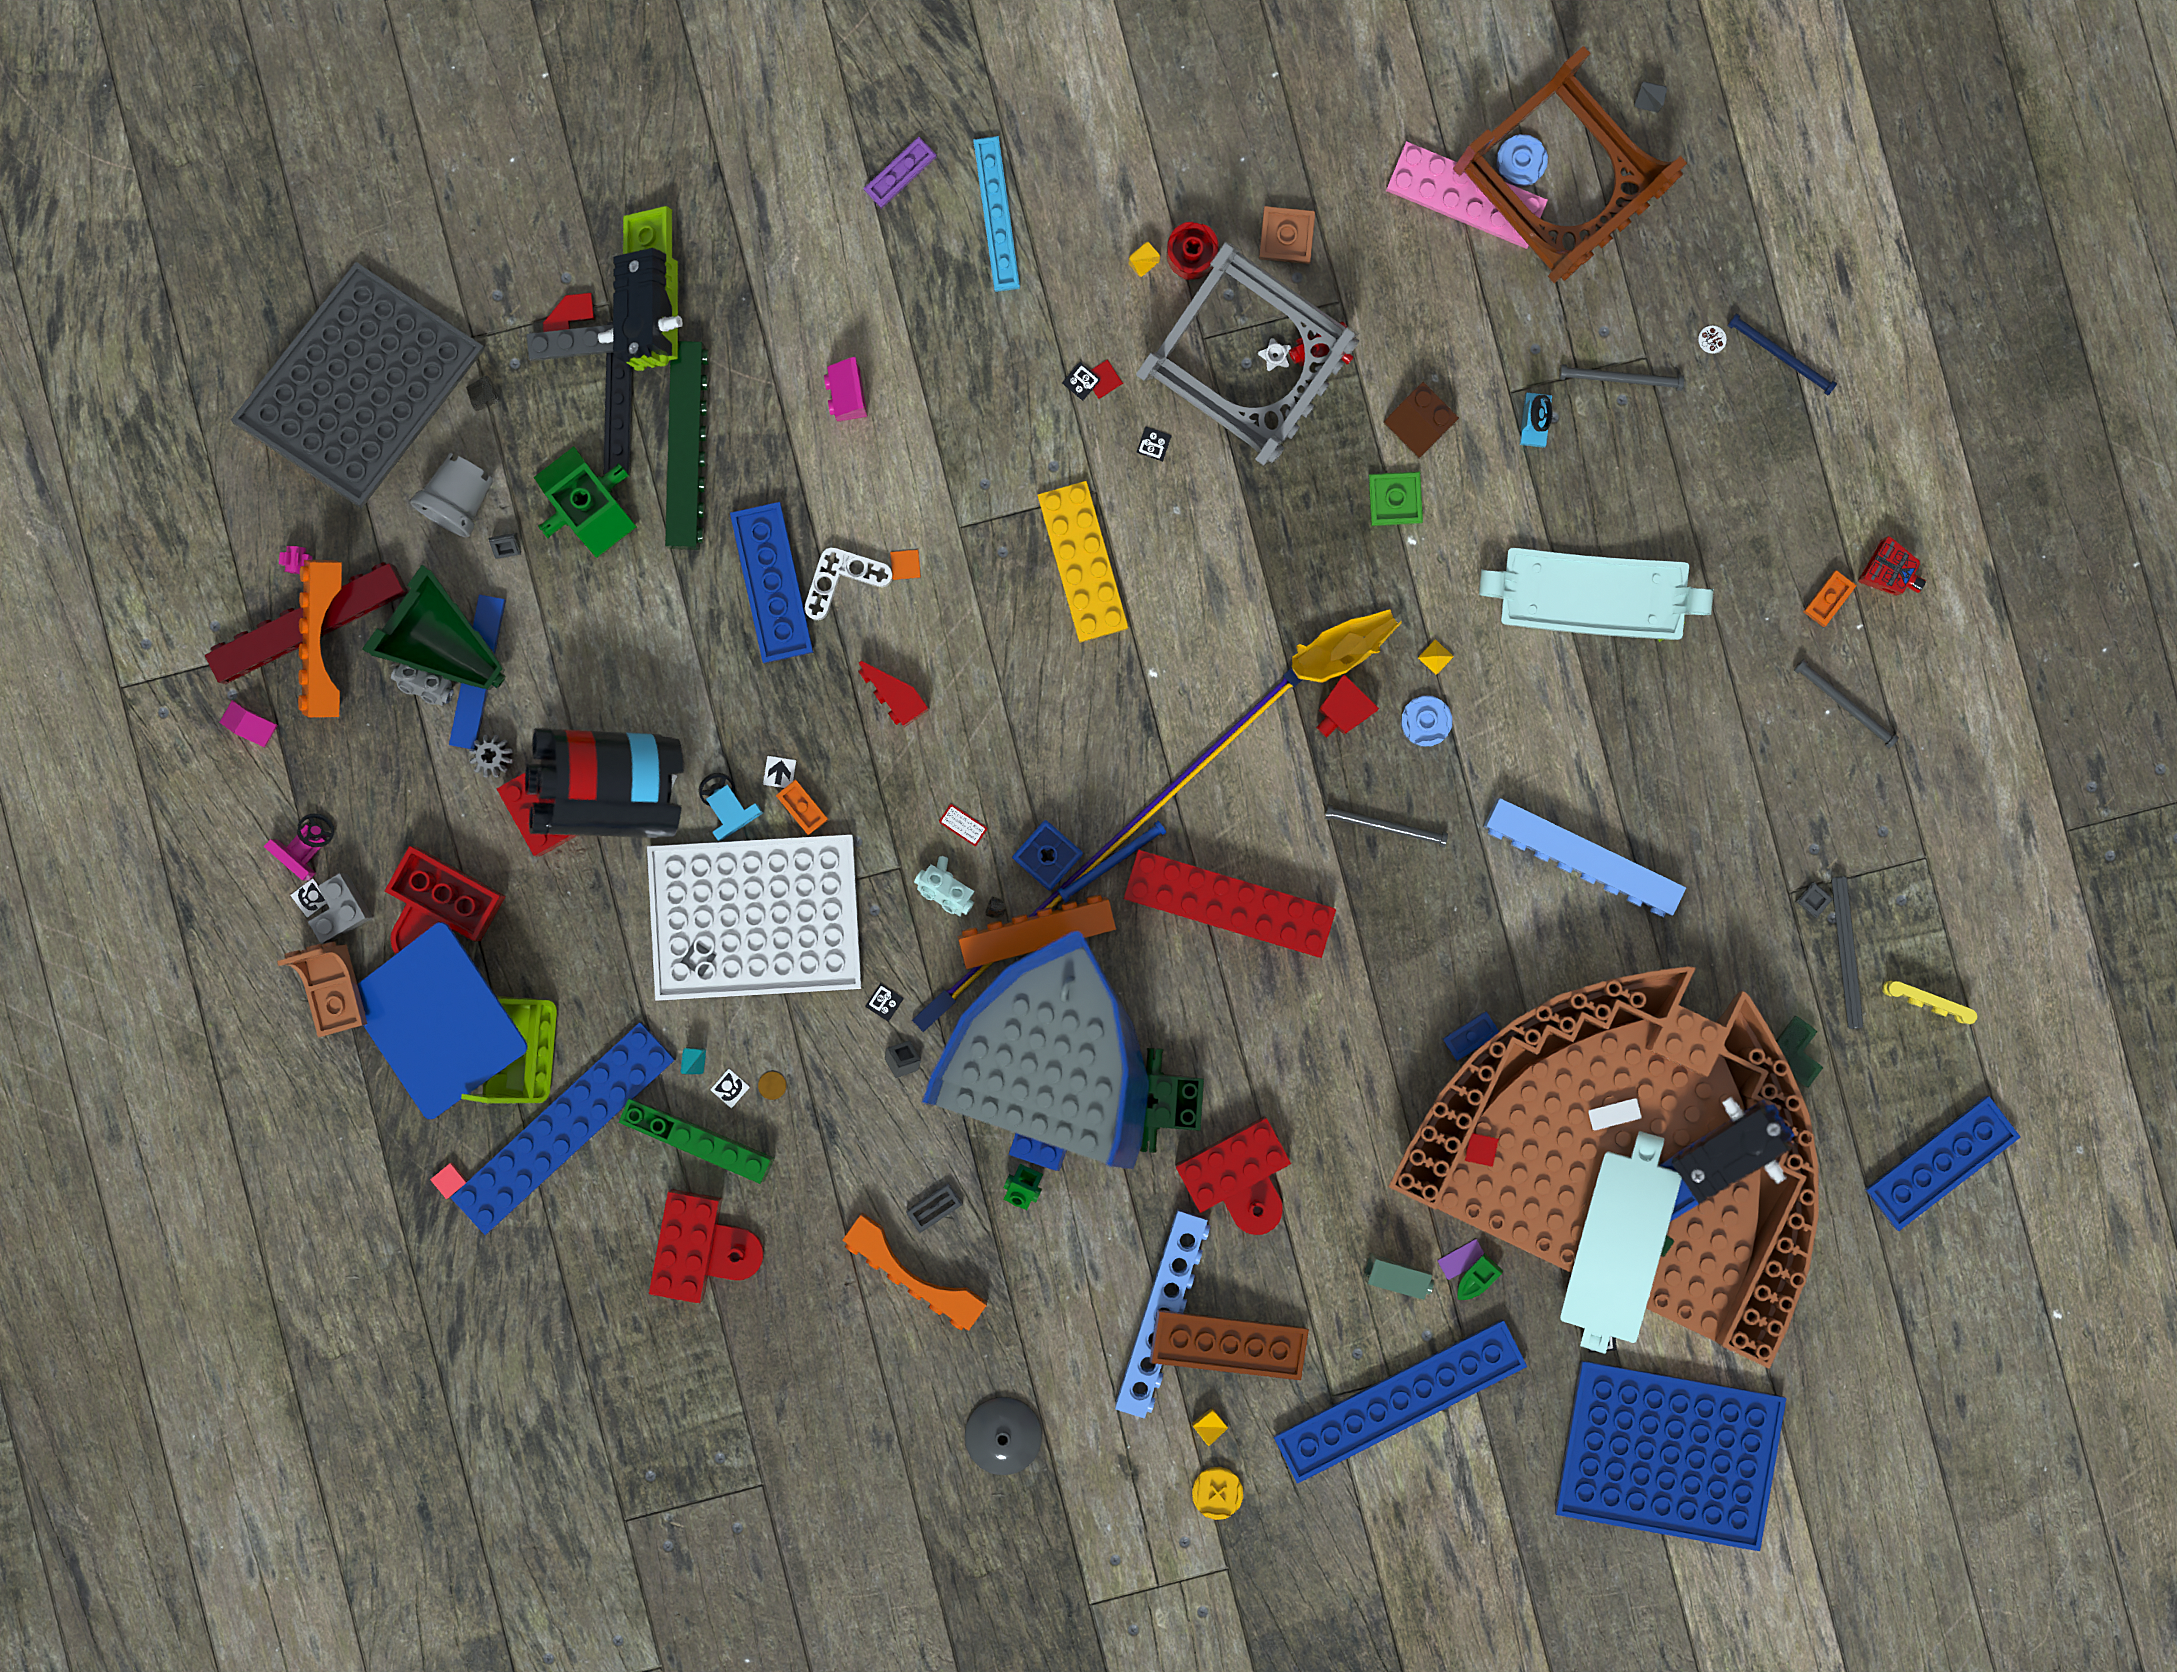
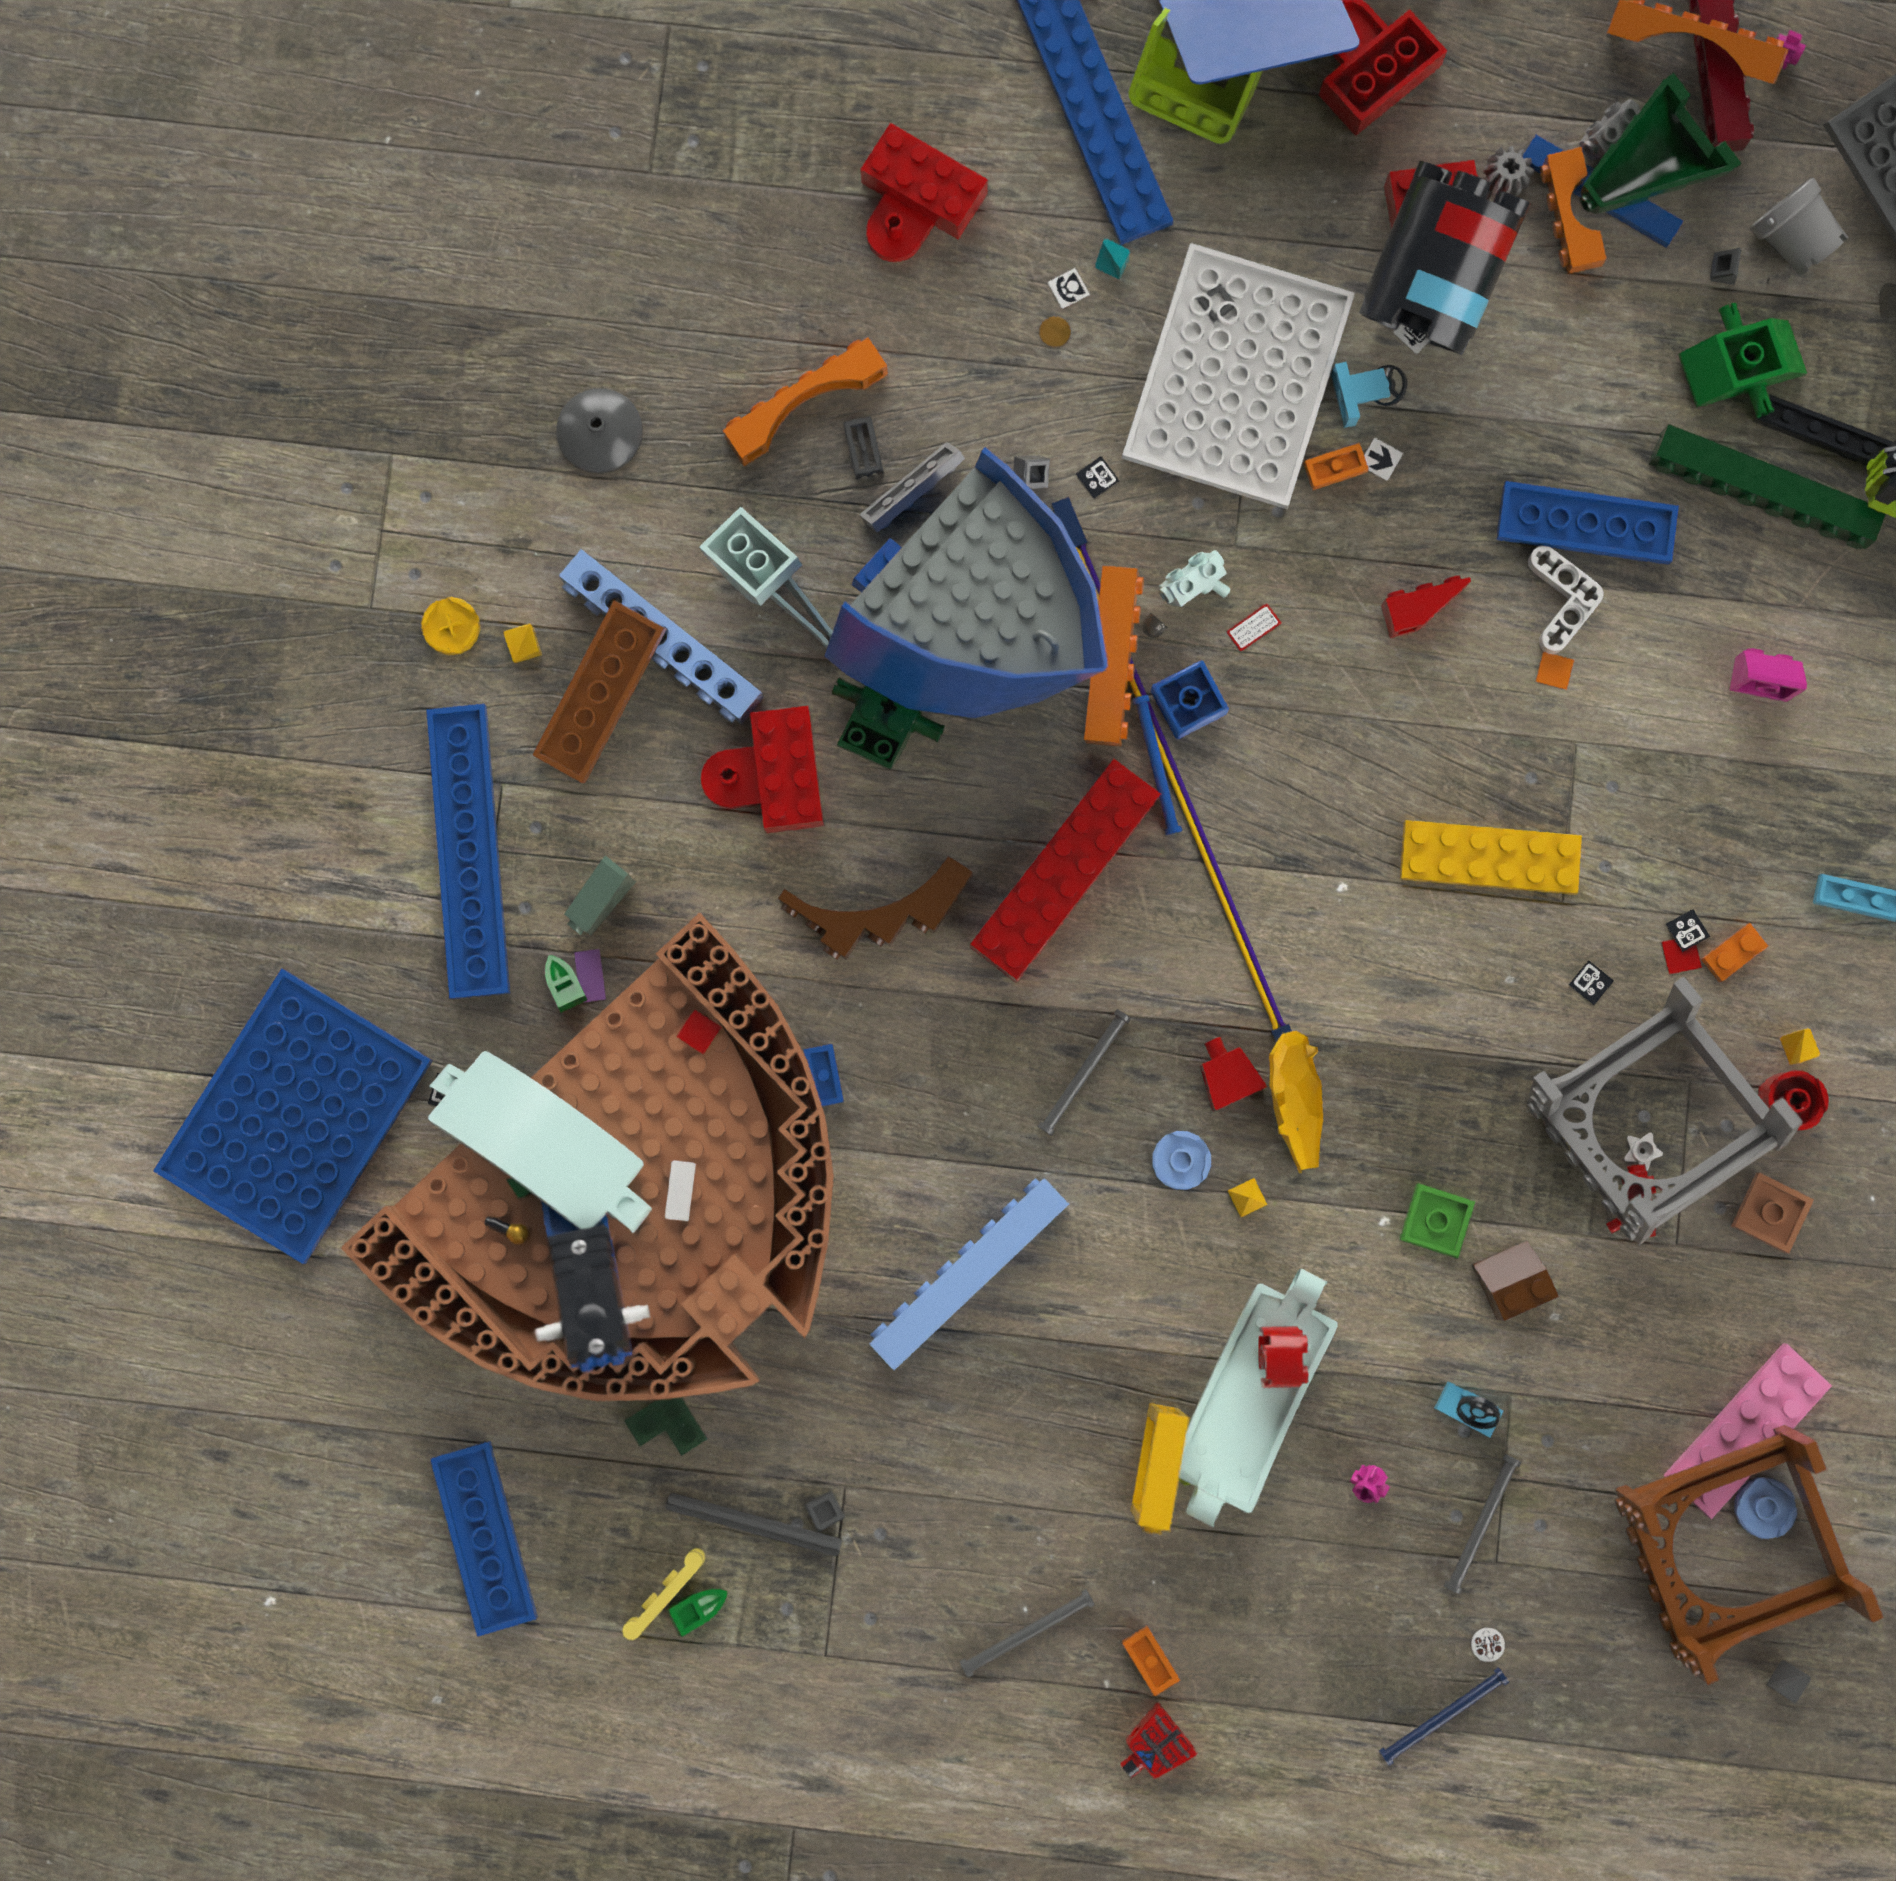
camera: 115 degrees right, 5 degrees down
green slope [618,1098,775,1184] -> none
green brick [1003,1164,1043,1210] -> none
none -> piece [484,1217,529,1245]
none -> green plate [665,1589,728,1637]
none -> light aqua slope [699,507,833,648]
none -> reddish brown arch [778,856,973,960]
none -> light grey plate [859,442,965,532]
none -> yellow window [1130,1403,1189,1534]
none -> red brick [1258,1326,1309,1388]
none -> dark pink gear [1350,1465,1390,1503]
none -> orange arch [1540,147,1607,275]
none -> orange plate [1701,923,1768,982]

